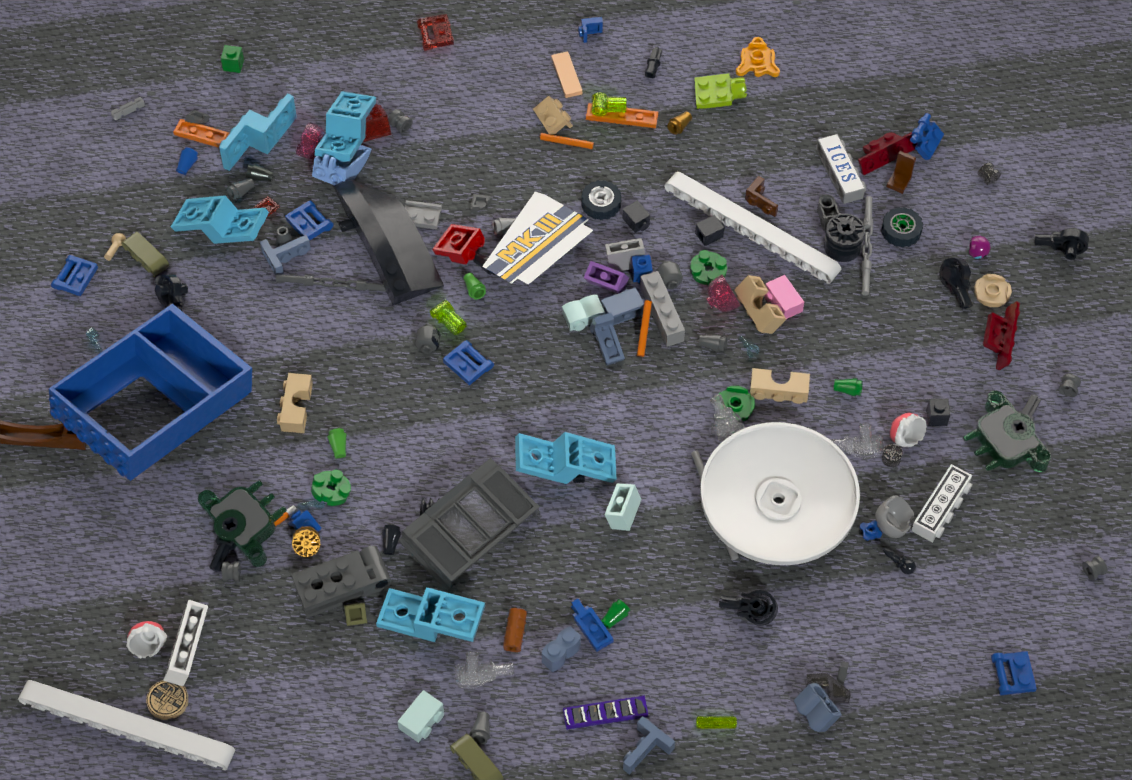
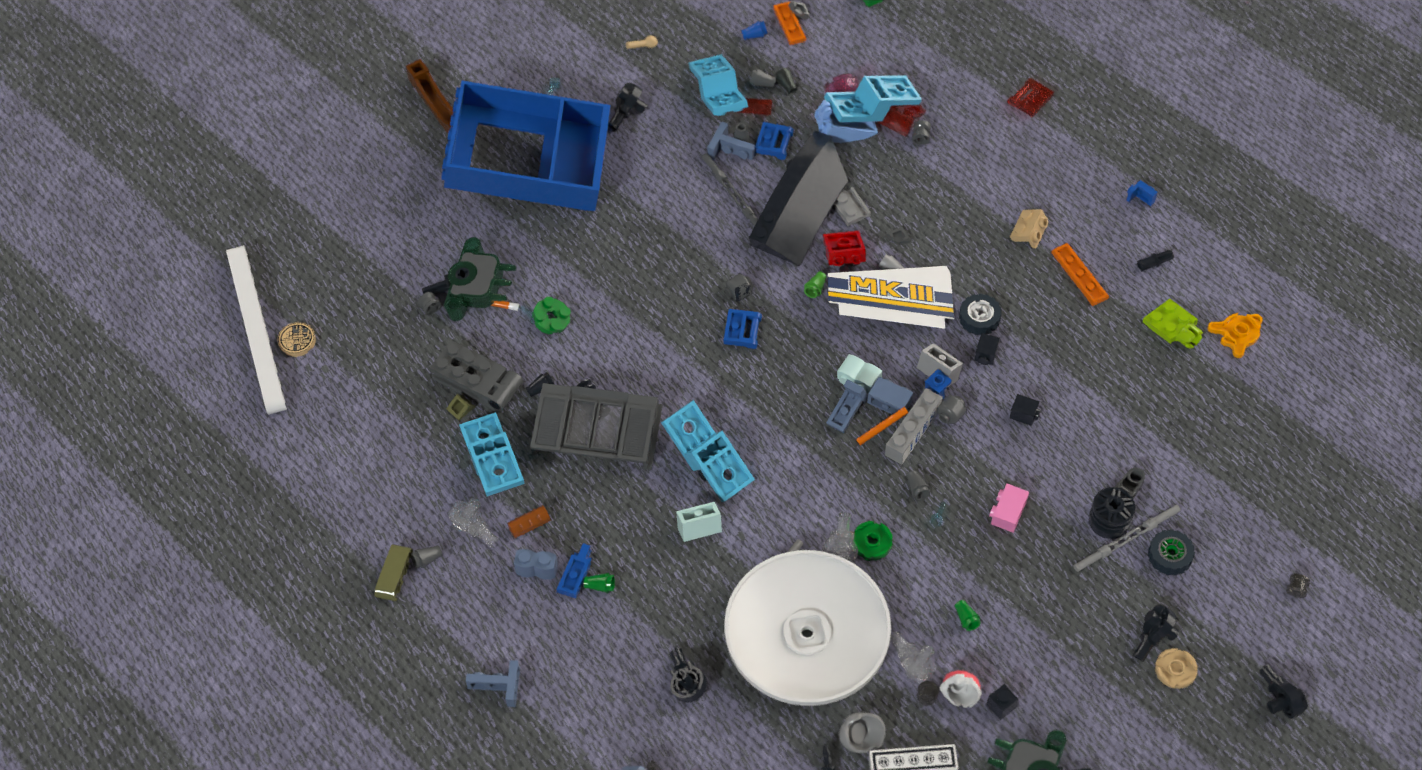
camera: 55 degrees right, 0 degrees up
blue plate [51,255,98,297] -> none
olive beam [121,232,169,277] -> none
white hair [126,621,167,659] -> none
white brick [163,600,208,686] -> none
medium azure bracket [219,93,297,171] -> none
tan arch [277,373,313,433] -> none
blue bracket [288,510,322,532] -> none
pearl gold wheel [292,526,320,557] -> none
bright green cone [327,428,347,459] -> none
light aqua brick [398,690,444,743] -> none
clear neon green piece [430,300,467,335] -> none
orange bar [540,133,594,149] -> none
light nougat tile [551,52,582,98] -> none
tile [563,695,648,730] -> none
medium lavender brick [584,261,629,294] -> none
clear neon green piece [592,92,627,116] -> none
white beam [665,172,841,284] -> none
pearl gold cone [667,112,692,135] -> none
green plate [690,250,727,285] -> none
clear neon green axle [696,716,737,729] -> none
clear pink cylinder [706,274,741,312] -> none
tan arch [735,275,786,334] -> none
reddish brown bracket [745,176,778,217] -> none
tan arch [750,368,810,404] -> none
brick [816,134,866,204] -> none
dark red bracket [858,132,917,175] -> none
blue plate [860,520,882,541] -> none
reddish brown bracket [886,151,916,194] -> none
blue plate [910,113,944,160] -> none
magenta piece [969,236,991,259] -> none
dark red bracket [983,301,1020,370] -> none

